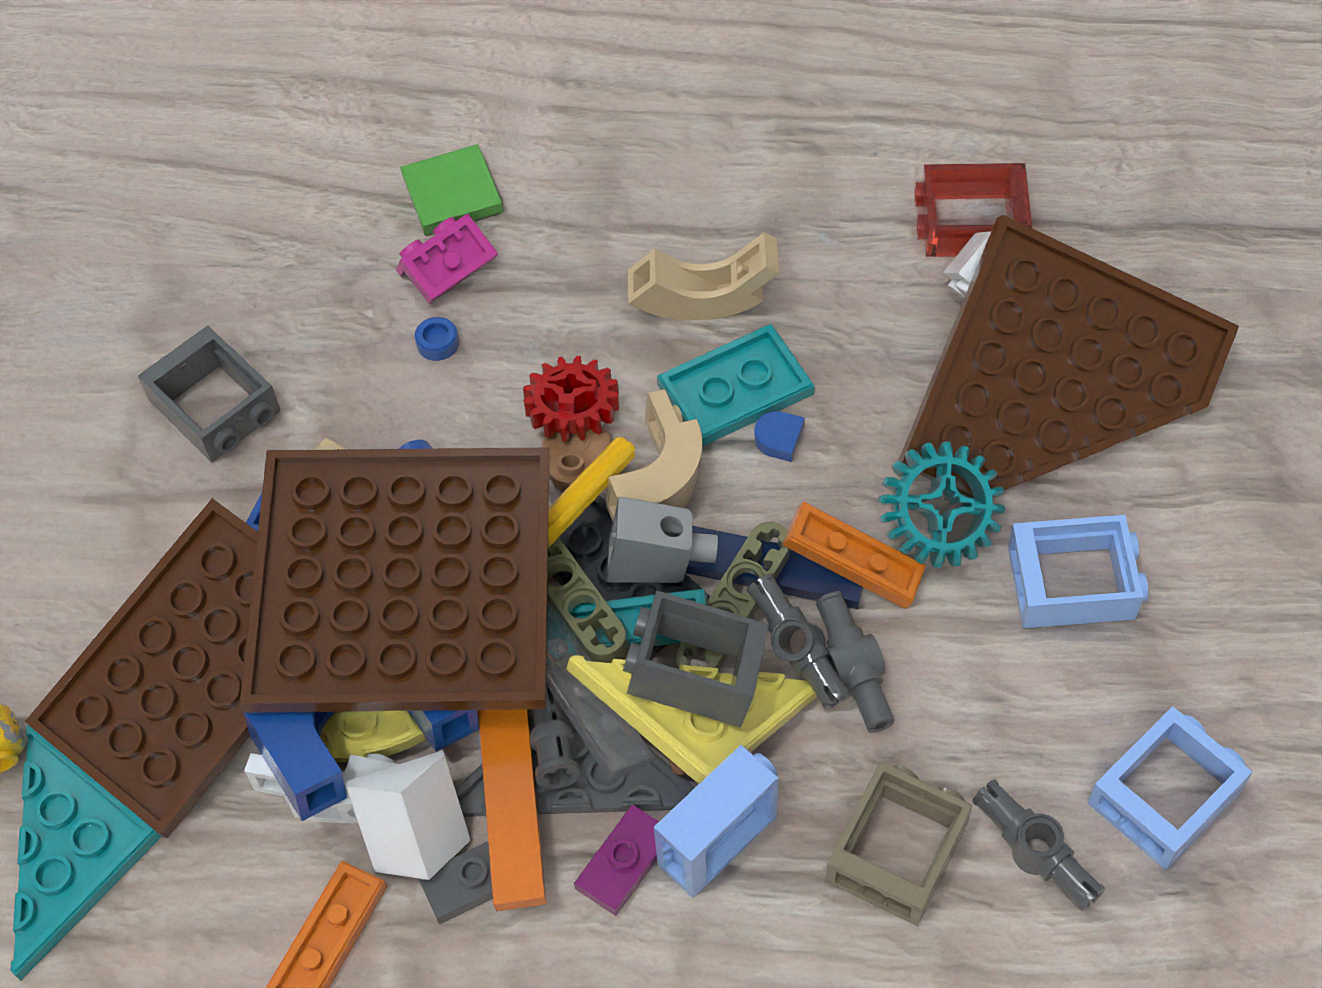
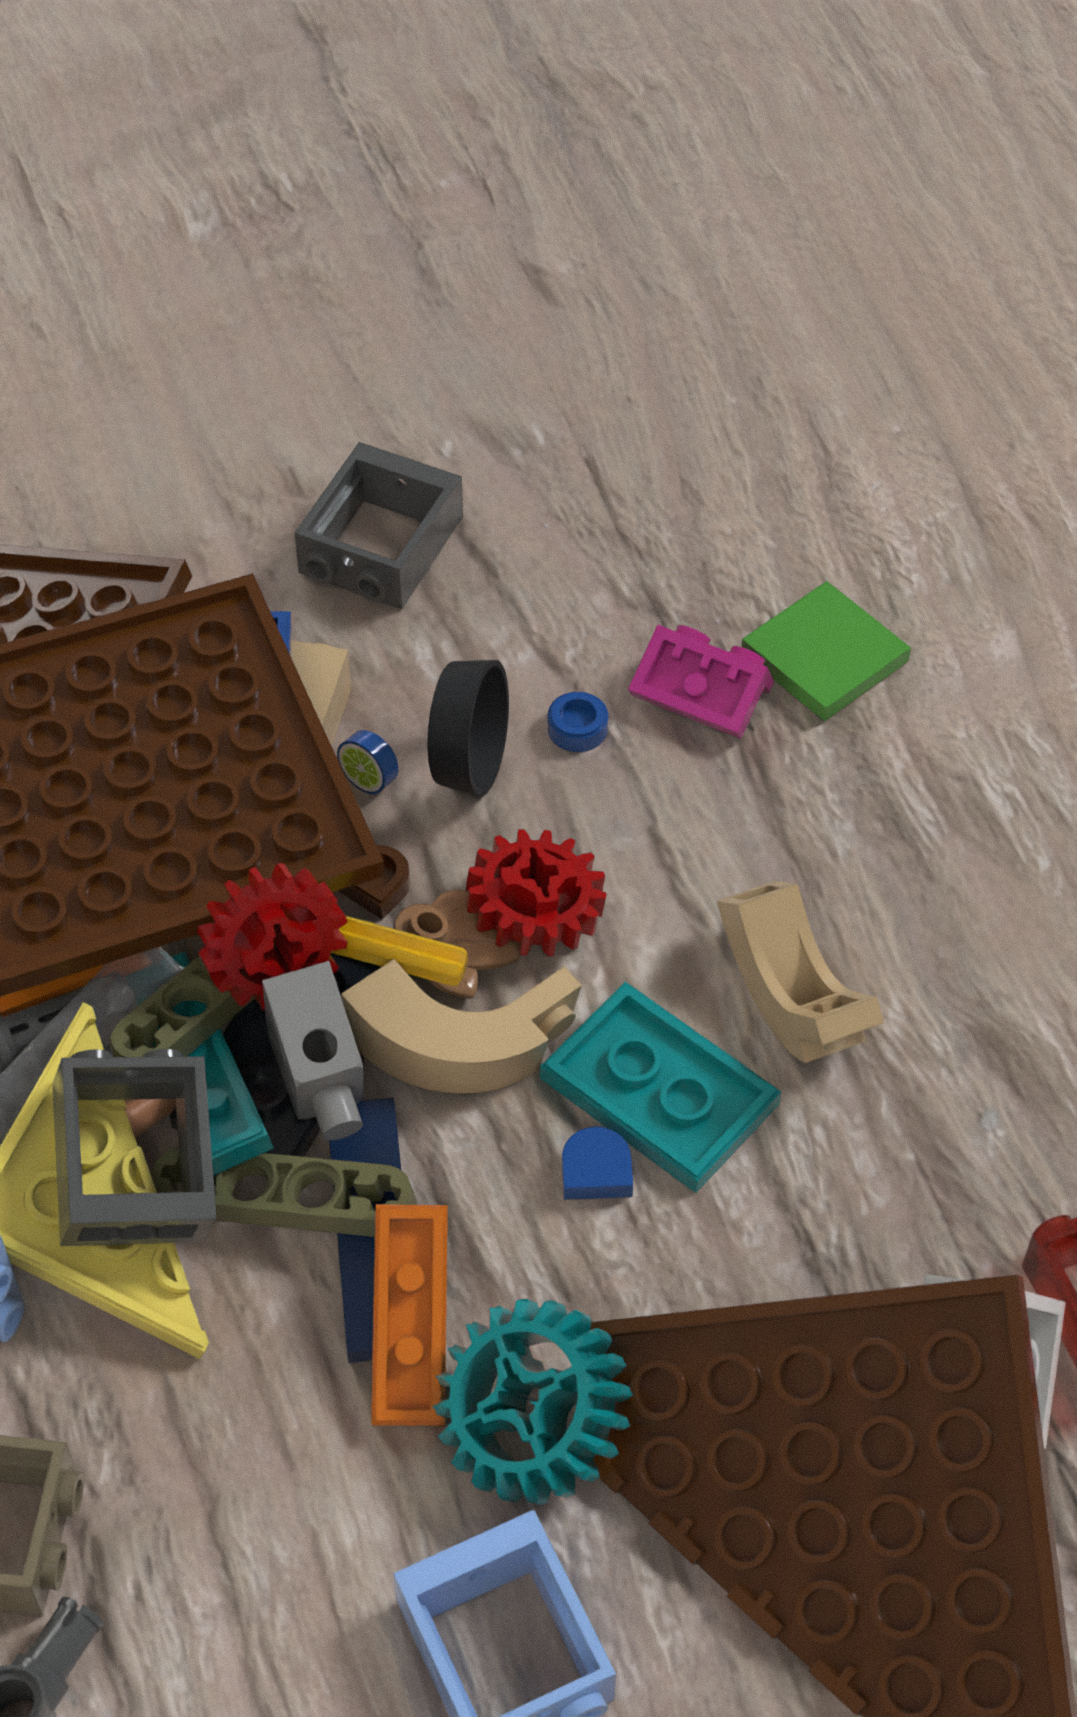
camera: 65 degrees right, 5 degrees down
dark grey pin [747,573,851,710] -> none
dark grey pin [816,591,895,733] -> none
none -> red gear [197,863,348,1010]
none -> black tyre [427,660,509,796]

